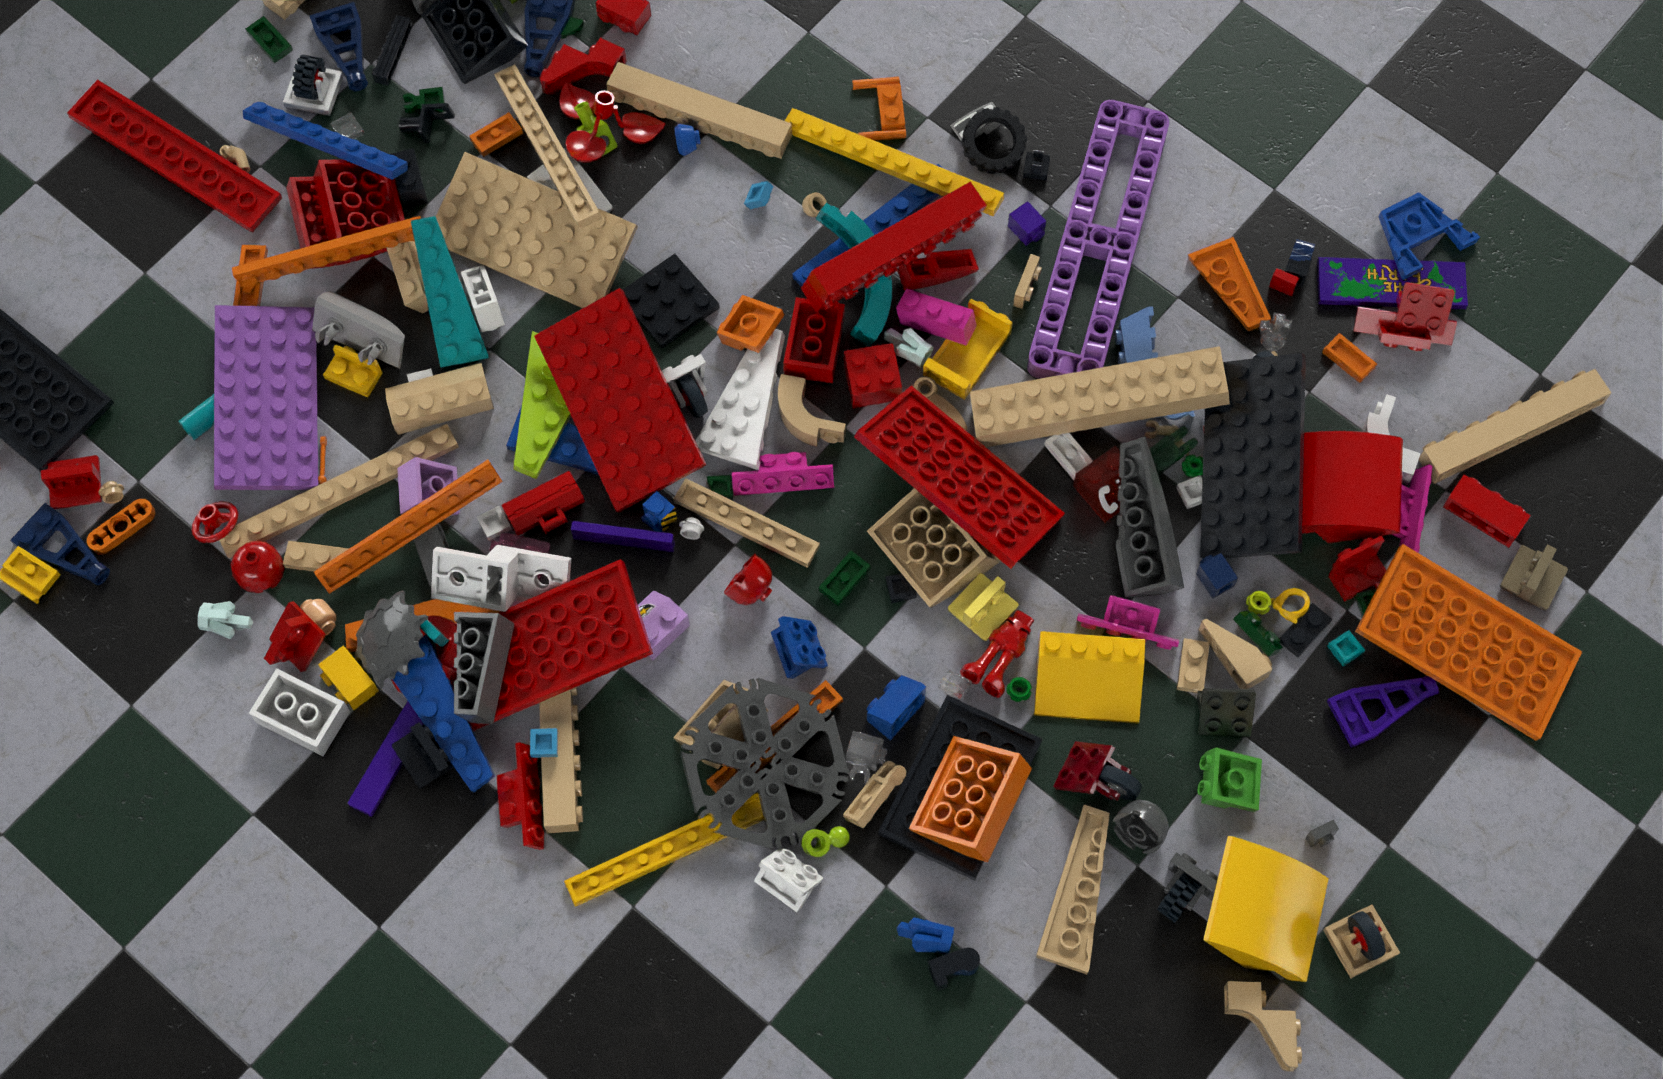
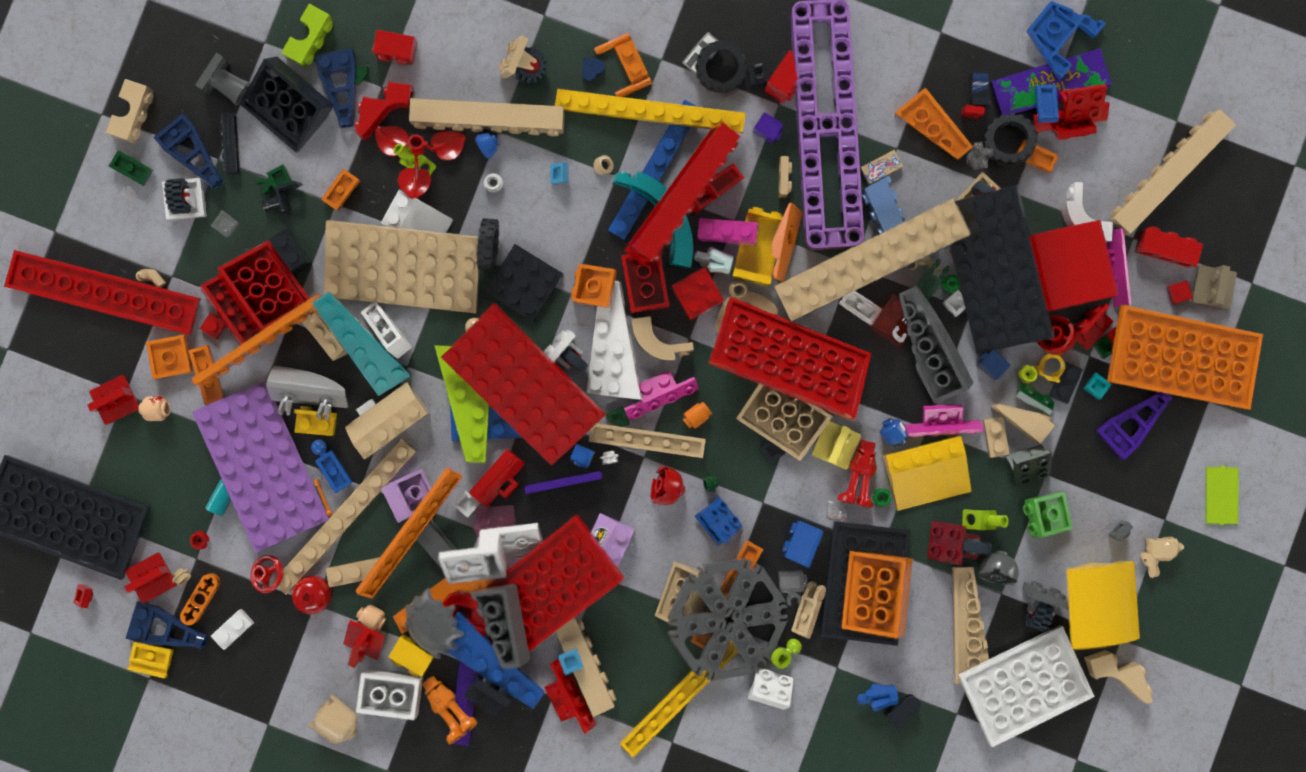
camera: 20 degrees left, 20 degrees up
light aqua rock [198,601,253,639] -> none
blue plate [243,102,408,180] -> none
teal tile [420,620,449,647] -> none
tan plate [494,64,602,229] -> none
dark green plate [818,551,871,606] -> none
tan plate [1323,905,1400,979] -> none
none -> red bracket [87,375,139,425]
none -> light nougat head [139,396,171,421]
none -> orange plate [146,334,193,380]
none -> red plate [190,531,209,550]
none -> red plate [199,313,226,339]
none -> white plate [211,609,254,650]
none -> tan cylinder [307,694,358,744]
none -> blue plate [311,440,353,493]
none -> orange piece [422,676,477,745]
none -> black tyre [476,218,499,271]
none -> white plate [484,173,503,193]
none -> plate [498,35,548,84]
none -> dark blue tile [582,58,605,82]
none -> orange brick [683,402,712,429]
none -> dark green plate [703,474,718,493]
none -> red slope [765,50,798,104]
none -> orange piece [771,203,803,282]
none -> tile [860,150,903,185]
none -> blue head [879,418,908,448]
none -> white plate [958,625,1094,747]
none -> lime bracket [962,509,1009,530]
none -> black tyre [984,113,1037,167]
none -> blue tile [1035,85,1059,123]
none -> red cylinder [1037,316,1077,355]
none -> tan animal [1139,537,1184,578]
none -> red tile [1166,280,1193,305]
none -> lime piece [1205,465,1239,526]

